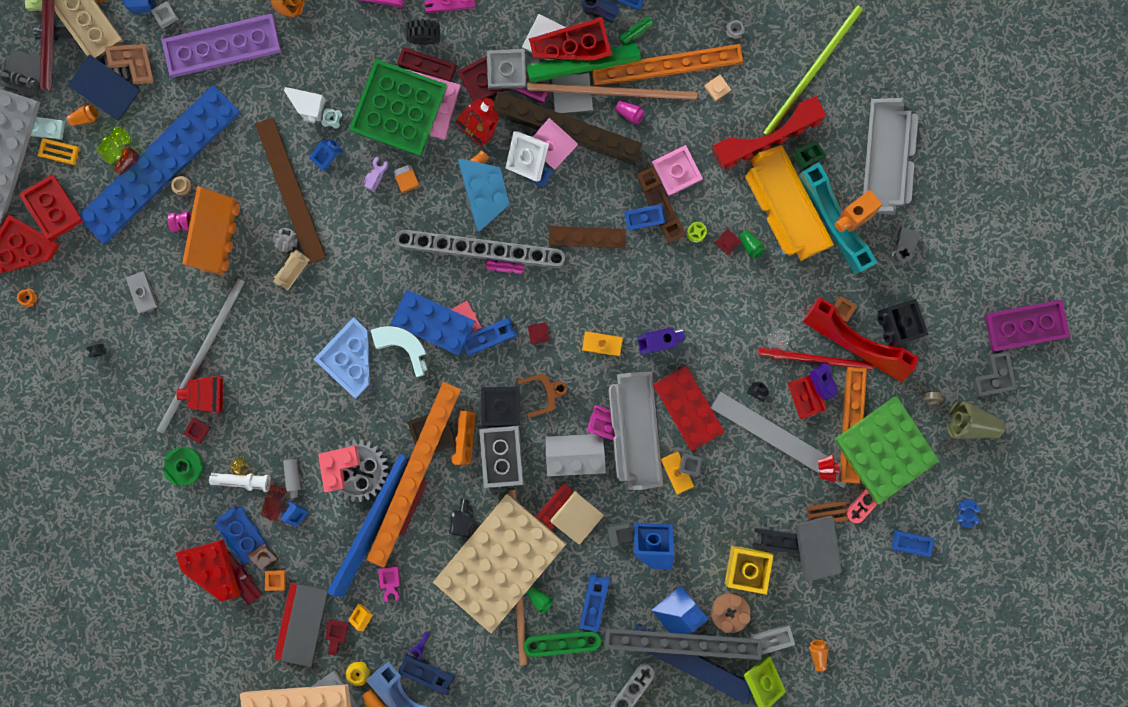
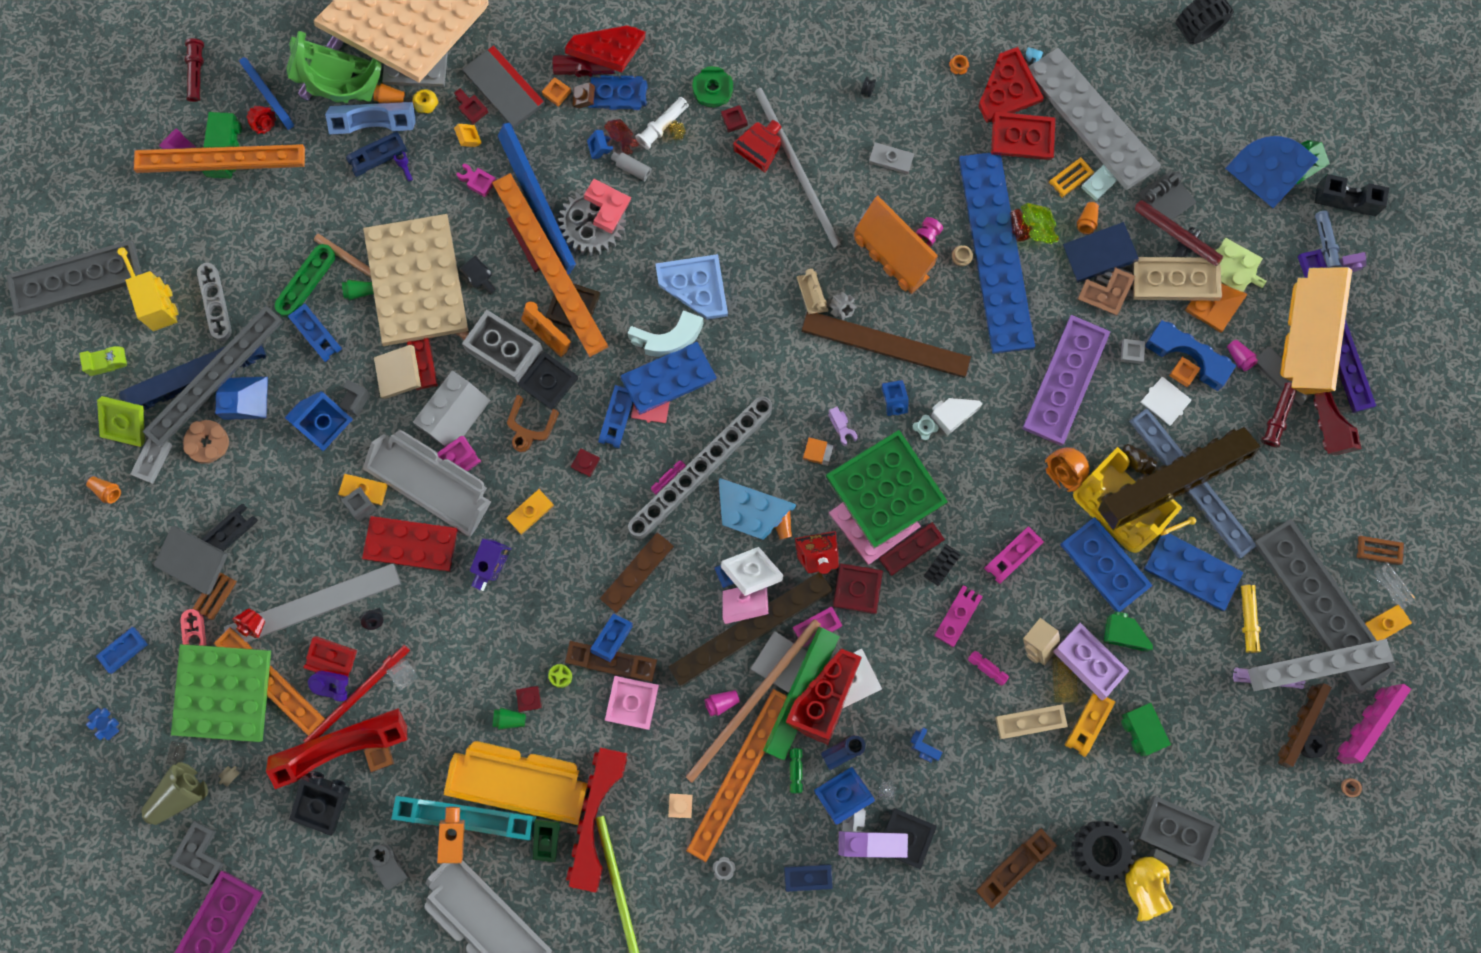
camera: 120 degrees right, 10 degrees down
light grey tile [487,49,527,90] -> none
yellow brick [725,545,774,594] -> none

